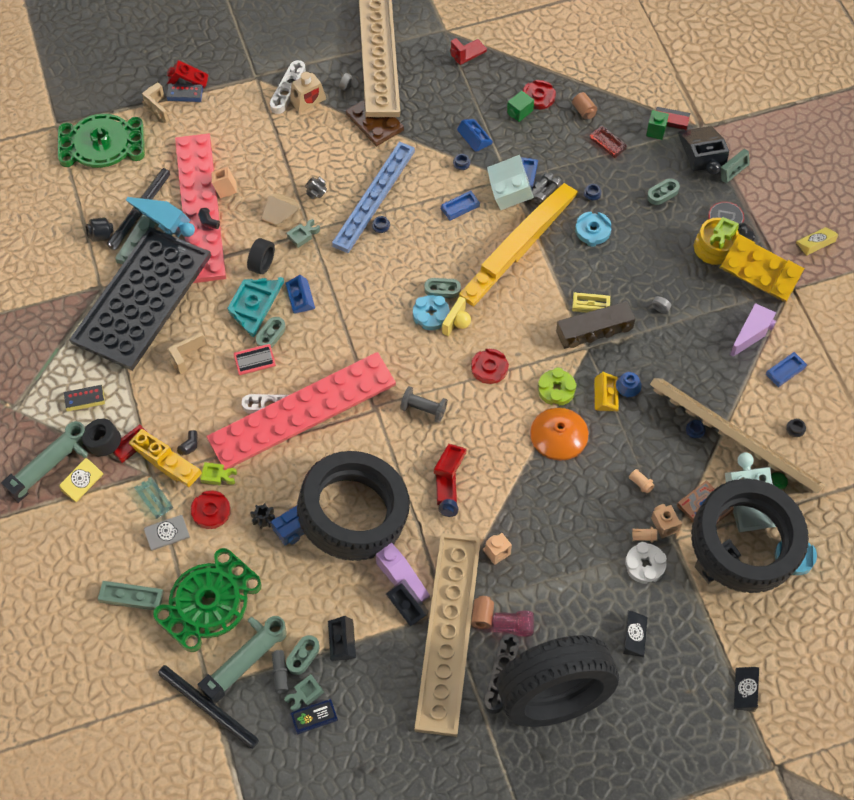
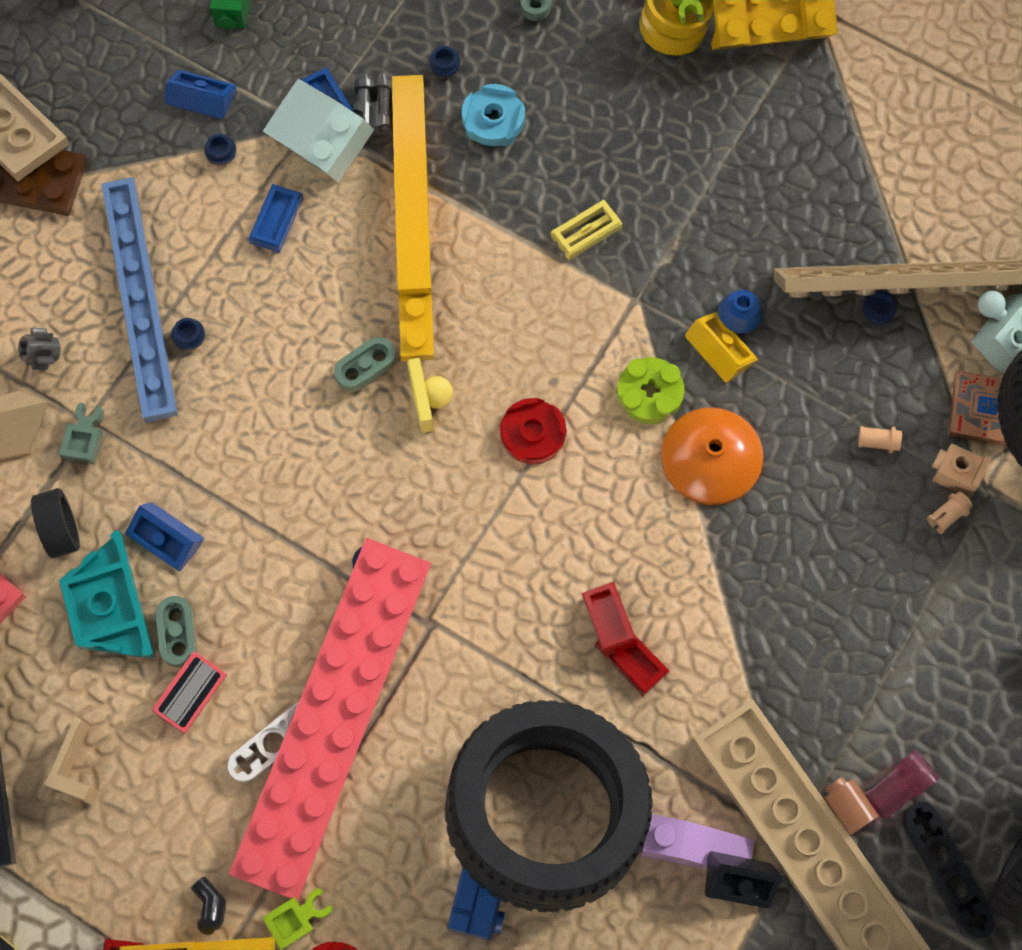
camera: 40 degrees left, 10 degrees up
black gear [250,503,276,529] -> none
dark grey hose [400,386,448,423] -> none
medium azure plate [413,295,450,330] -> none
dark blue plate [438,499,459,517] -> none
light nougat brick [483,533,512,565] -> none
brick [556,301,635,349] -> none
white plate [625,542,667,584] -> none
light grey tile [652,296,671,313] -> none
lavender slope [730,303,776,356] -> none
blue tile [765,352,807,388] -> none
black plate [786,419,806,437] -> none

